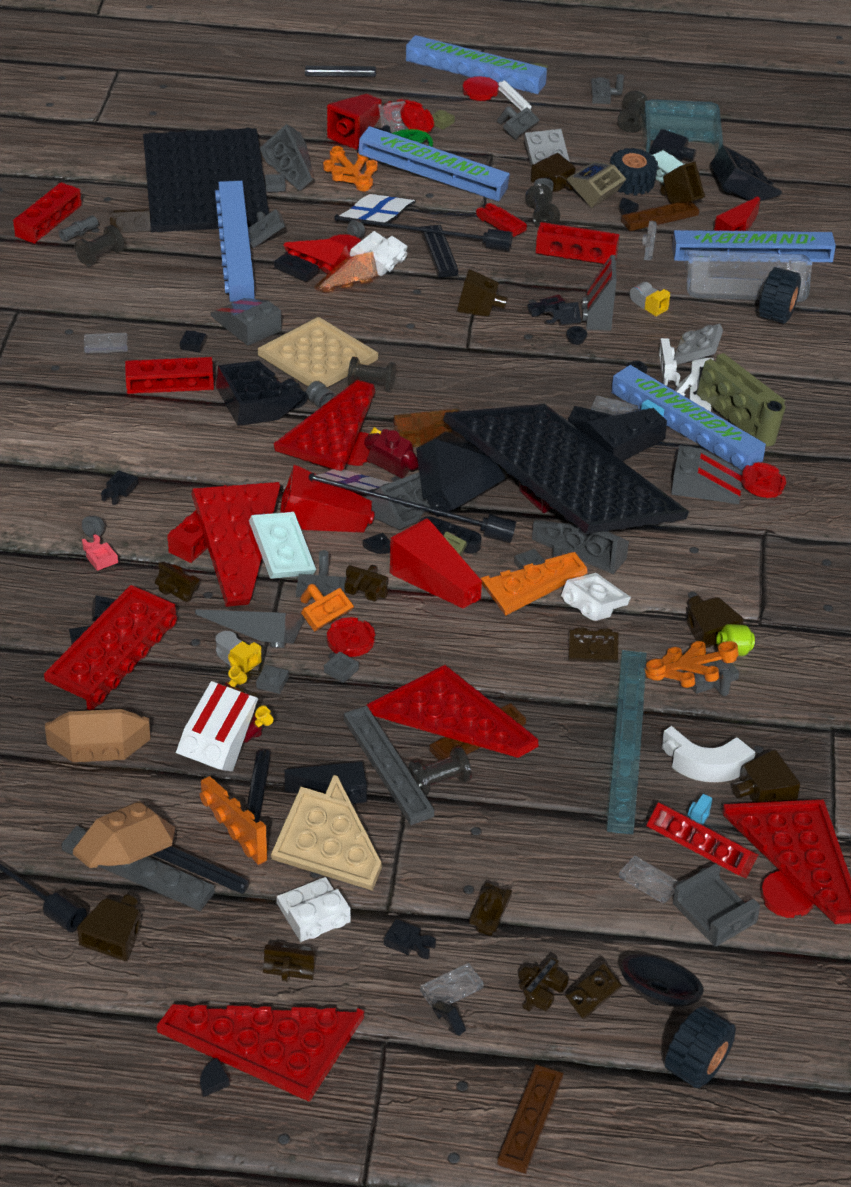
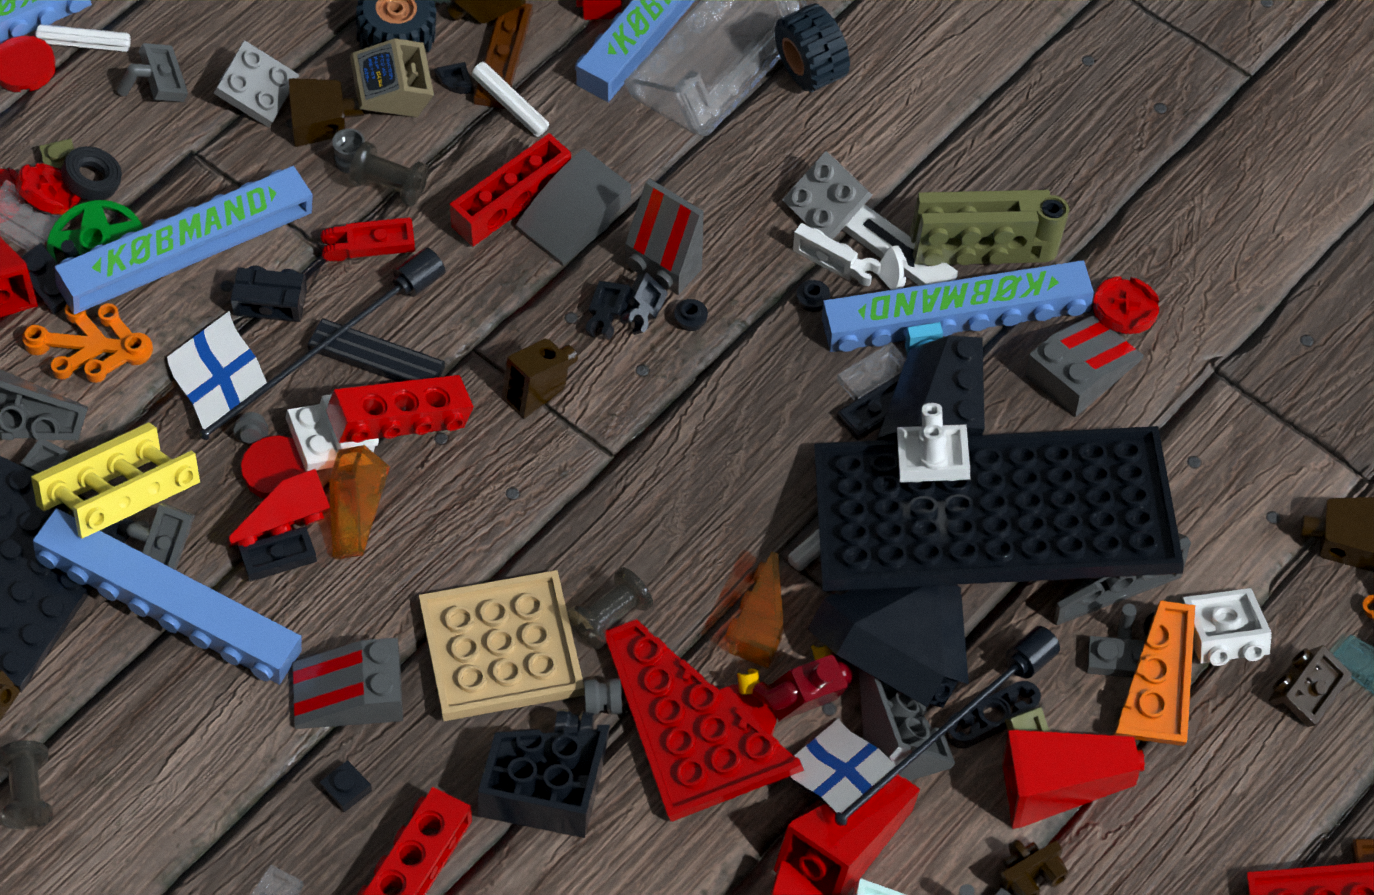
camera: 55 degrees left, 15 degrees up
black tile [362,532,390,554] -> none
leg [630,282,670,316] -> none
clear plate [642,221,657,261] -> none
none -> light yellow fence [31,423,200,539]
none -> black tyre [61,146,122,201]
none -> black brick [231,265,307,322]
none -> red brick [326,375,474,443]
none -> white axle [471,62,549,137]
none -> dark grey slope [516,148,631,266]
none -> white plate [897,403,970,482]

